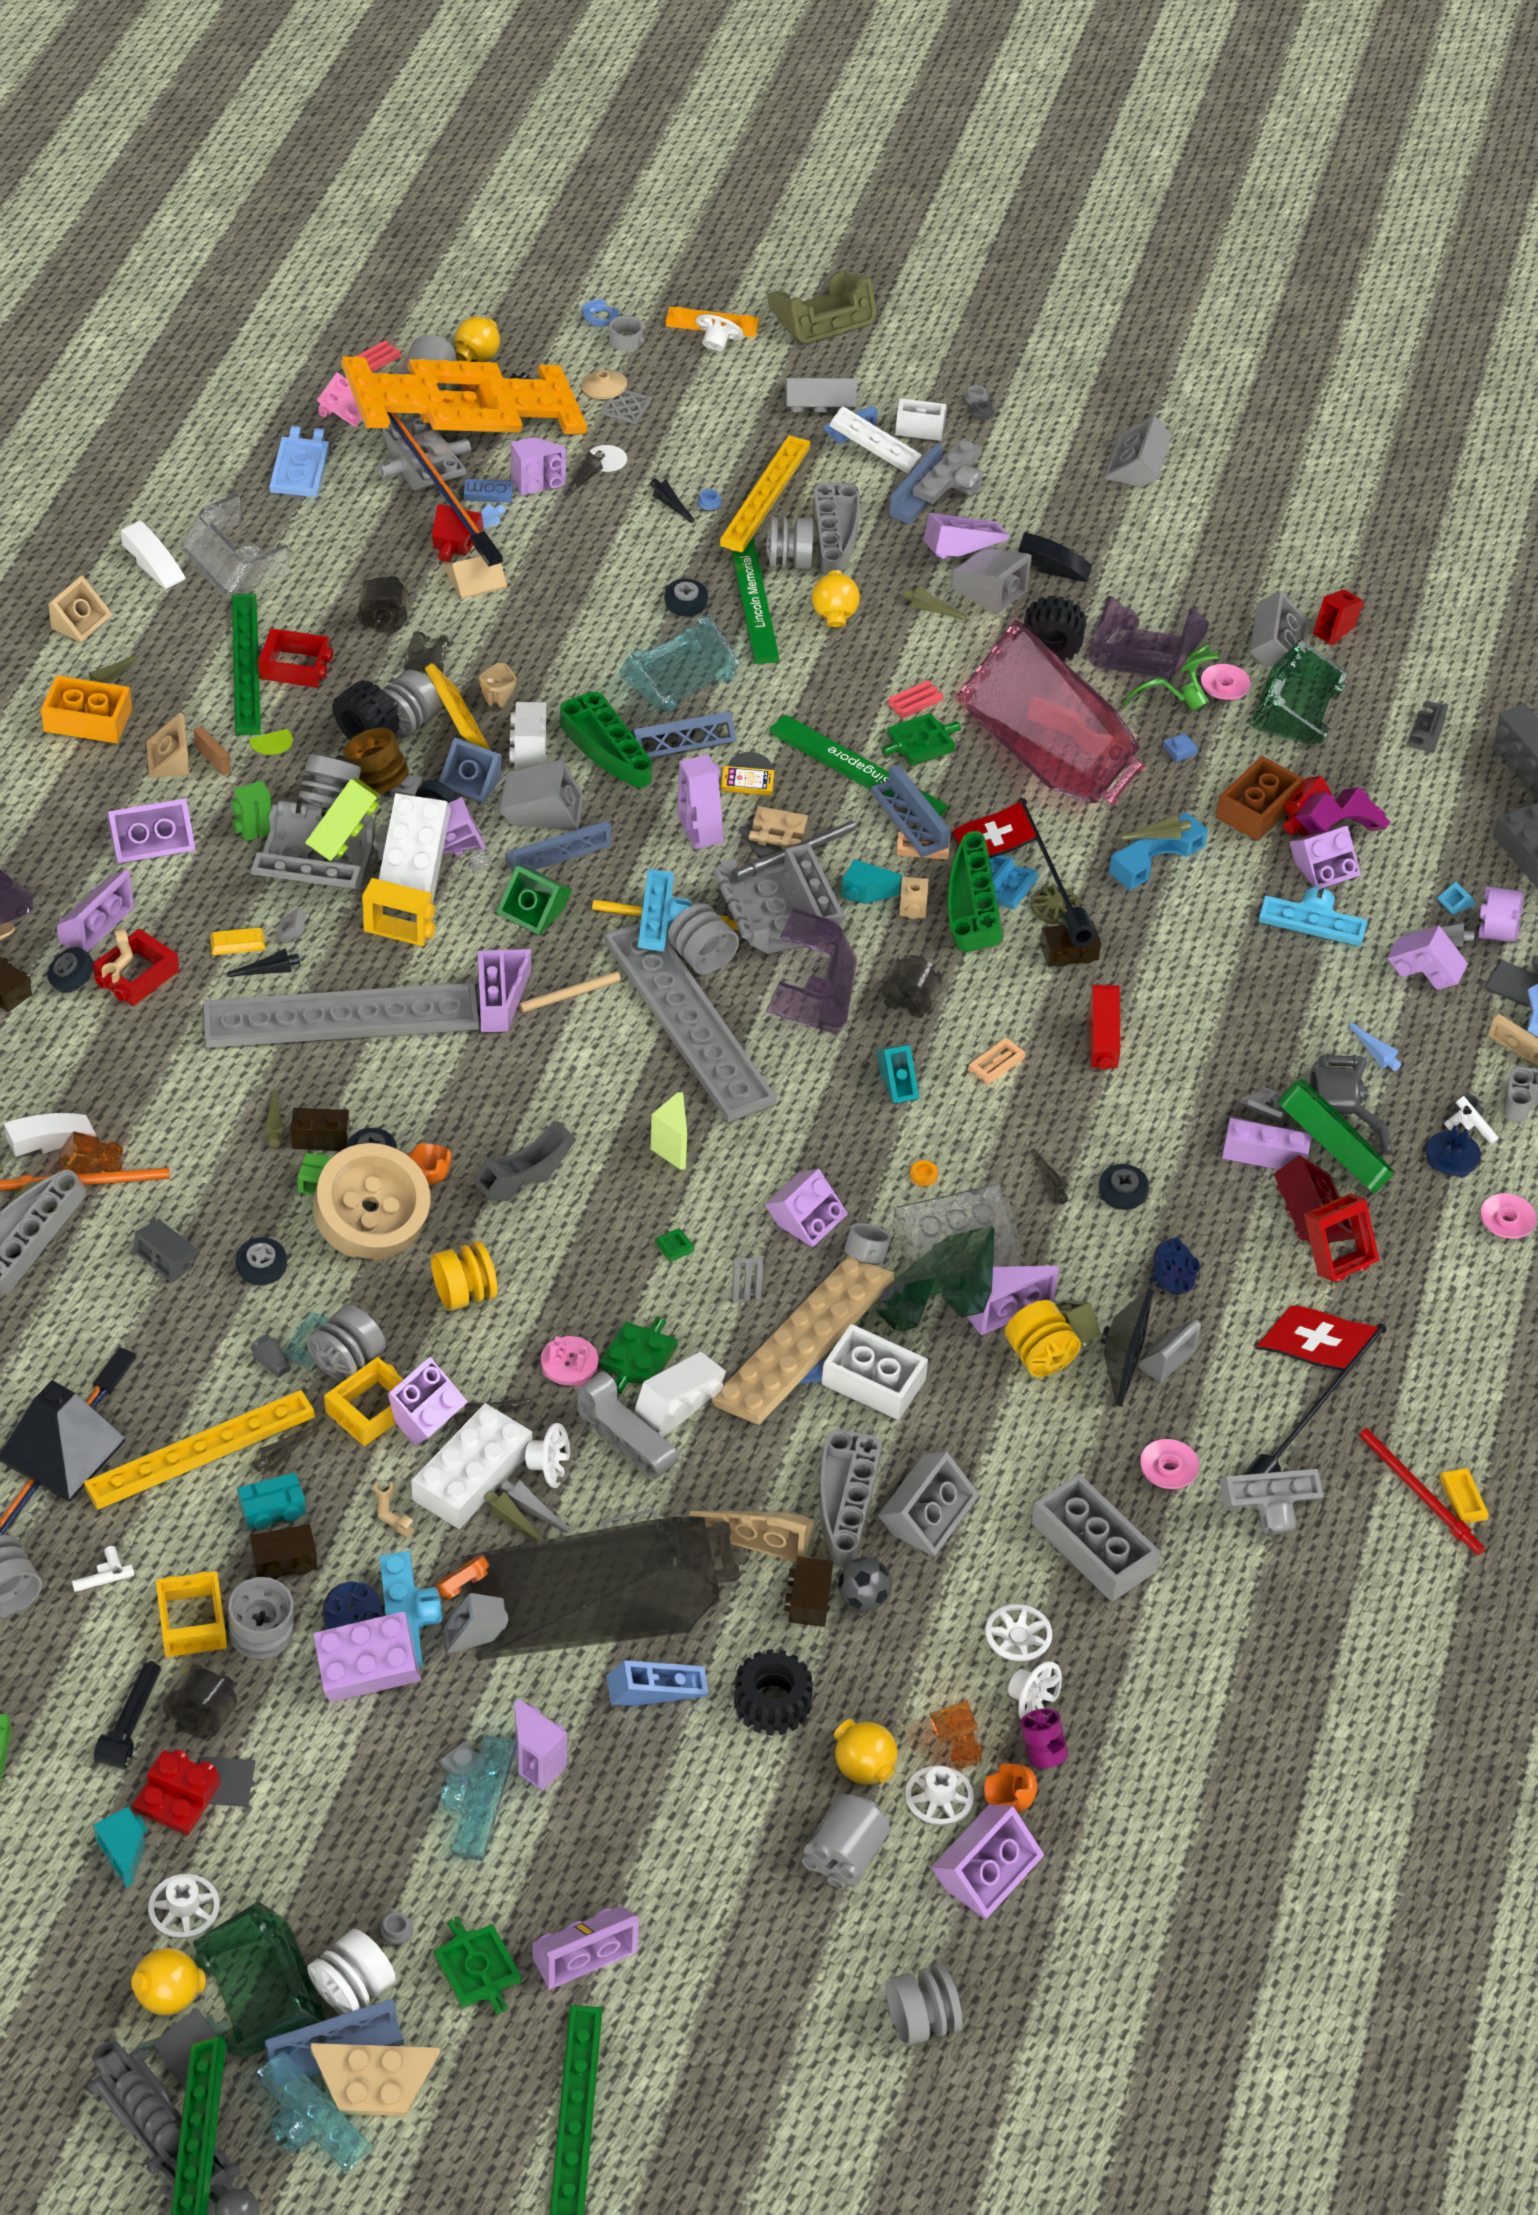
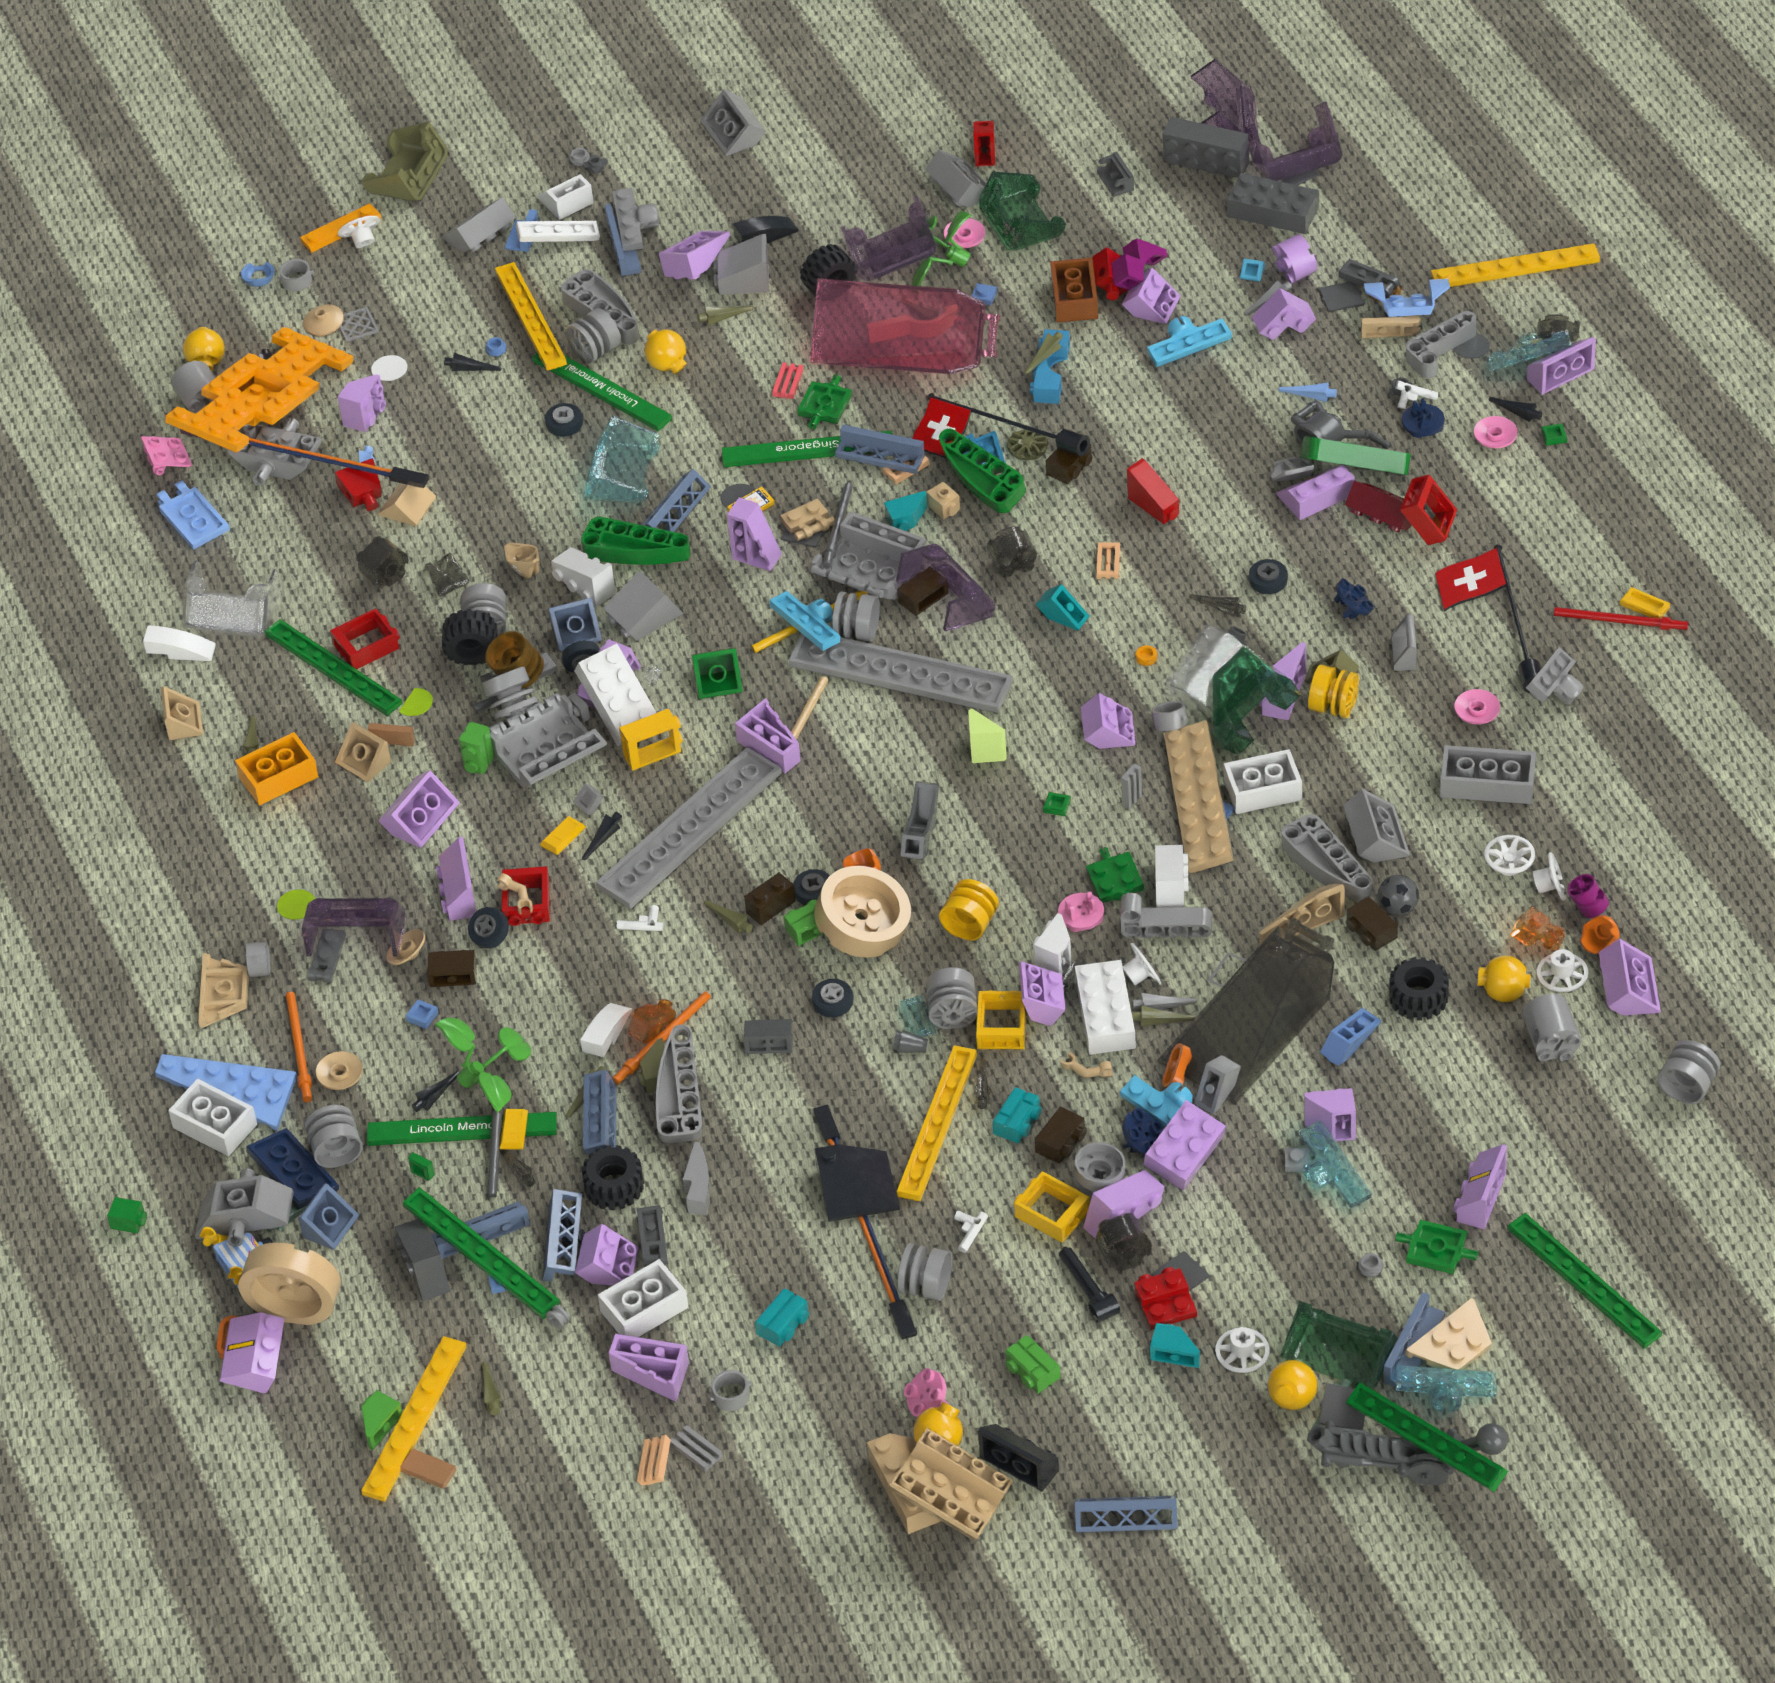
camera: 35 degrees left, 0 degrees up
wedge [305,777,382,861] -> none
white wheel [307,1929,396,2015] -> none
coral tile [357,340,401,373] -> none
yellow tile [425,663,491,750] -> none
medium blue tile [464,479,513,503] -> none
sand blue fence [505,820,611,872] -> none
clear smoke piece [565,450,605,497] -> none
black slope [1101,1289,1154,1407] -> none
none -> white hose [617,905,664,931]
none -> dark brown piece [897,566,949,616]
none -> white slope [1033,913,1072,979]
none -> lavender wedge [1083,1170,1165,1245]
none -> dark grey plate [1224,626,1247,646]

